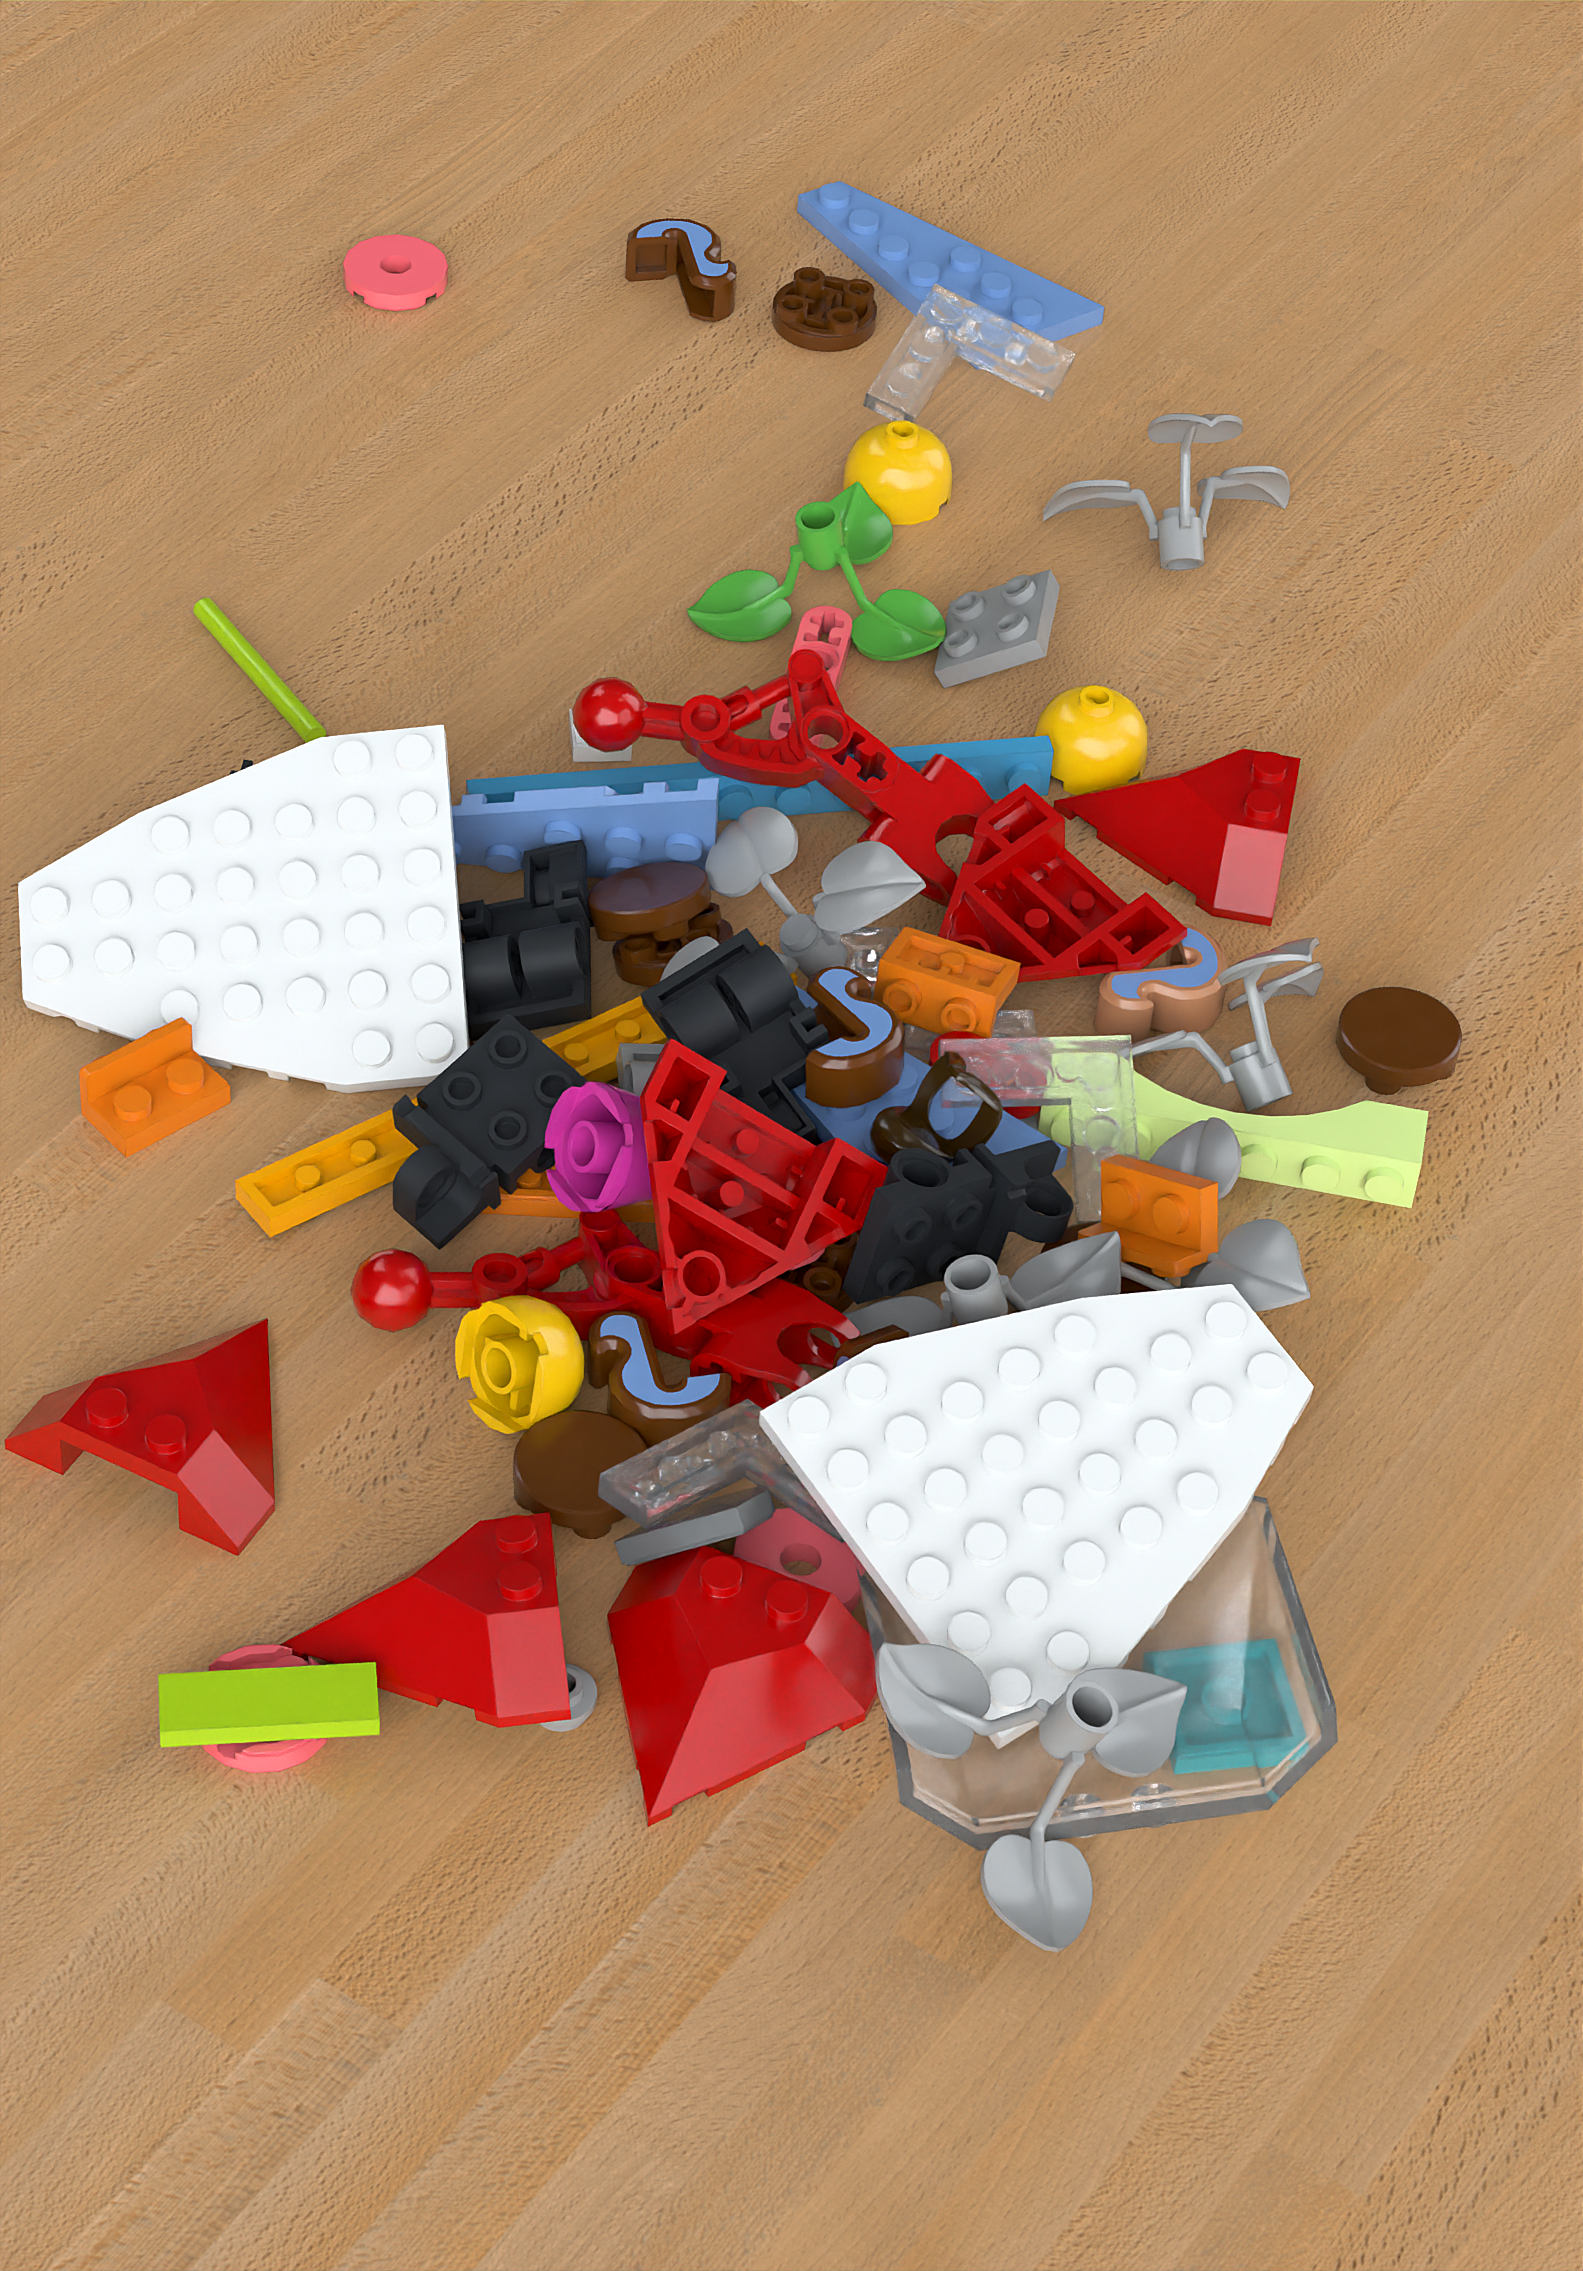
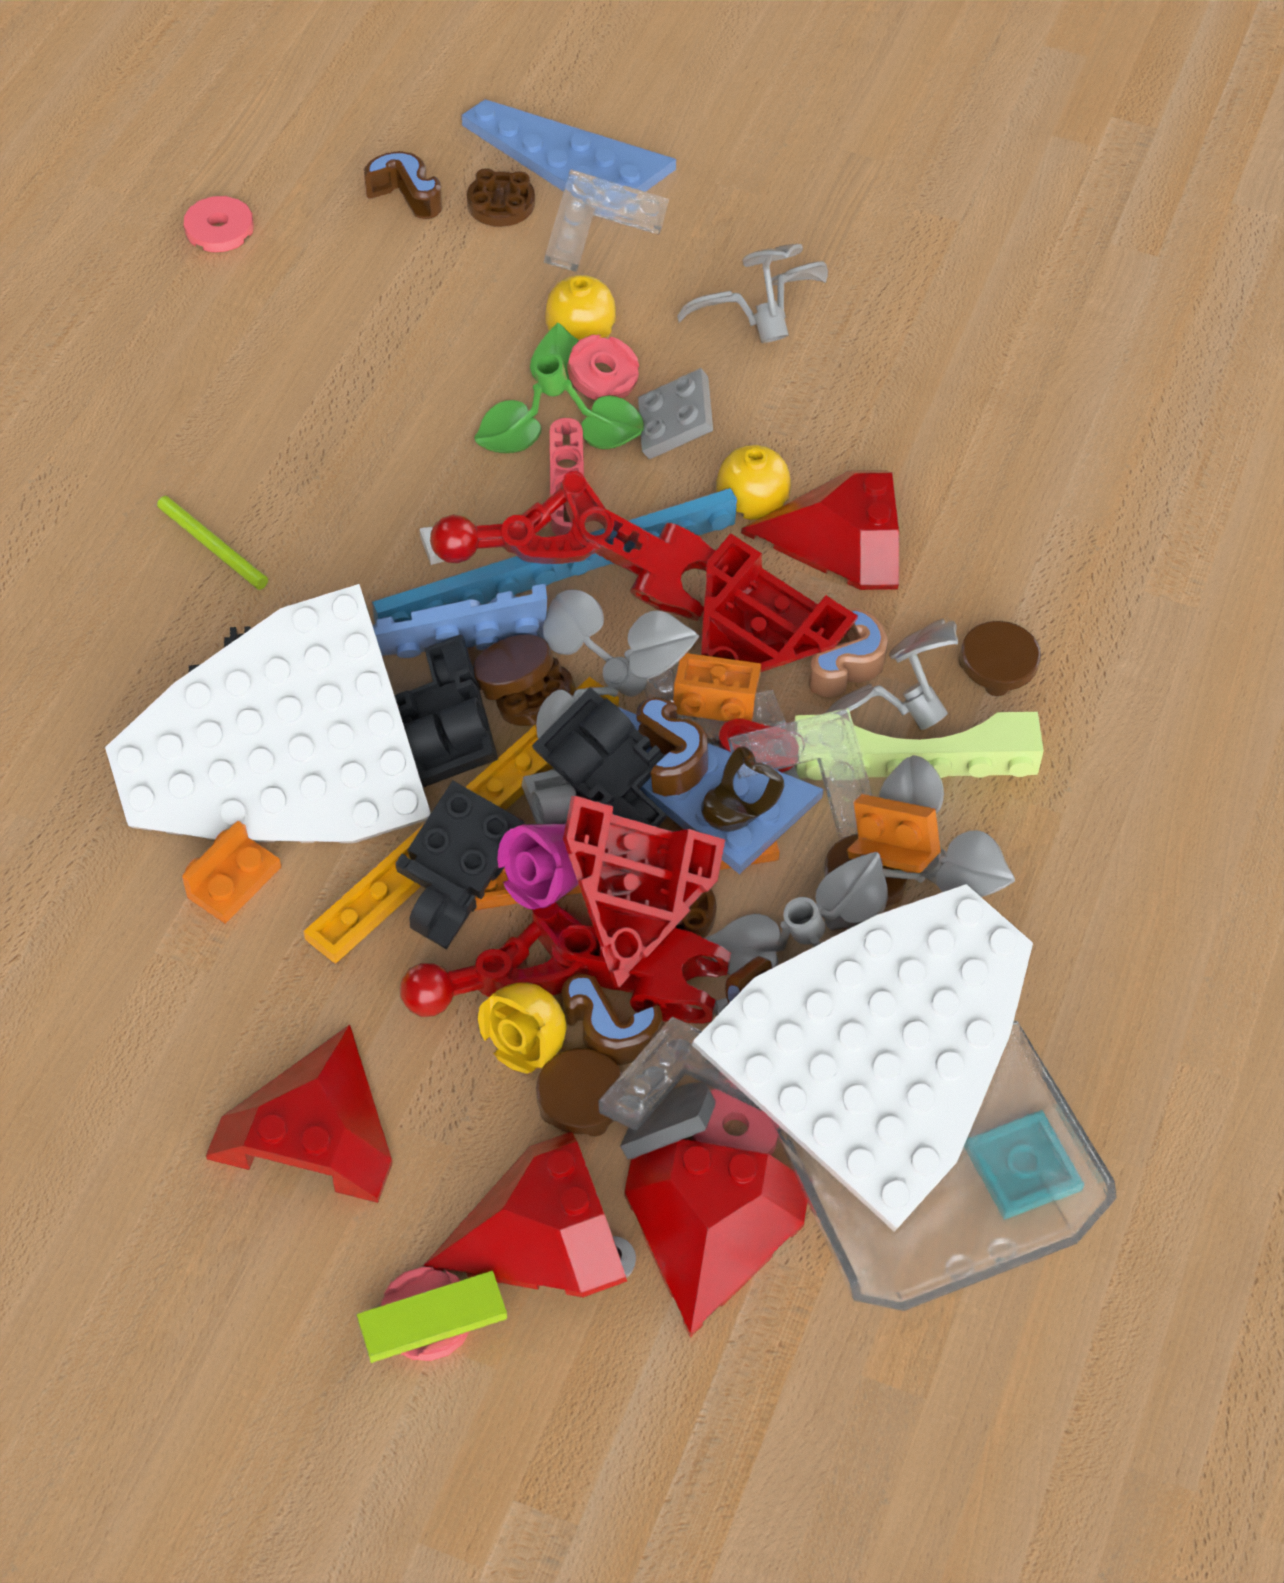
camera: 10 degrees left, 10 degrees up
black plate [842,1139,1074,1305] -> none
light grey plant [875,1642,1187,1953] -> none
none -> coral tile [567,335,639,400]

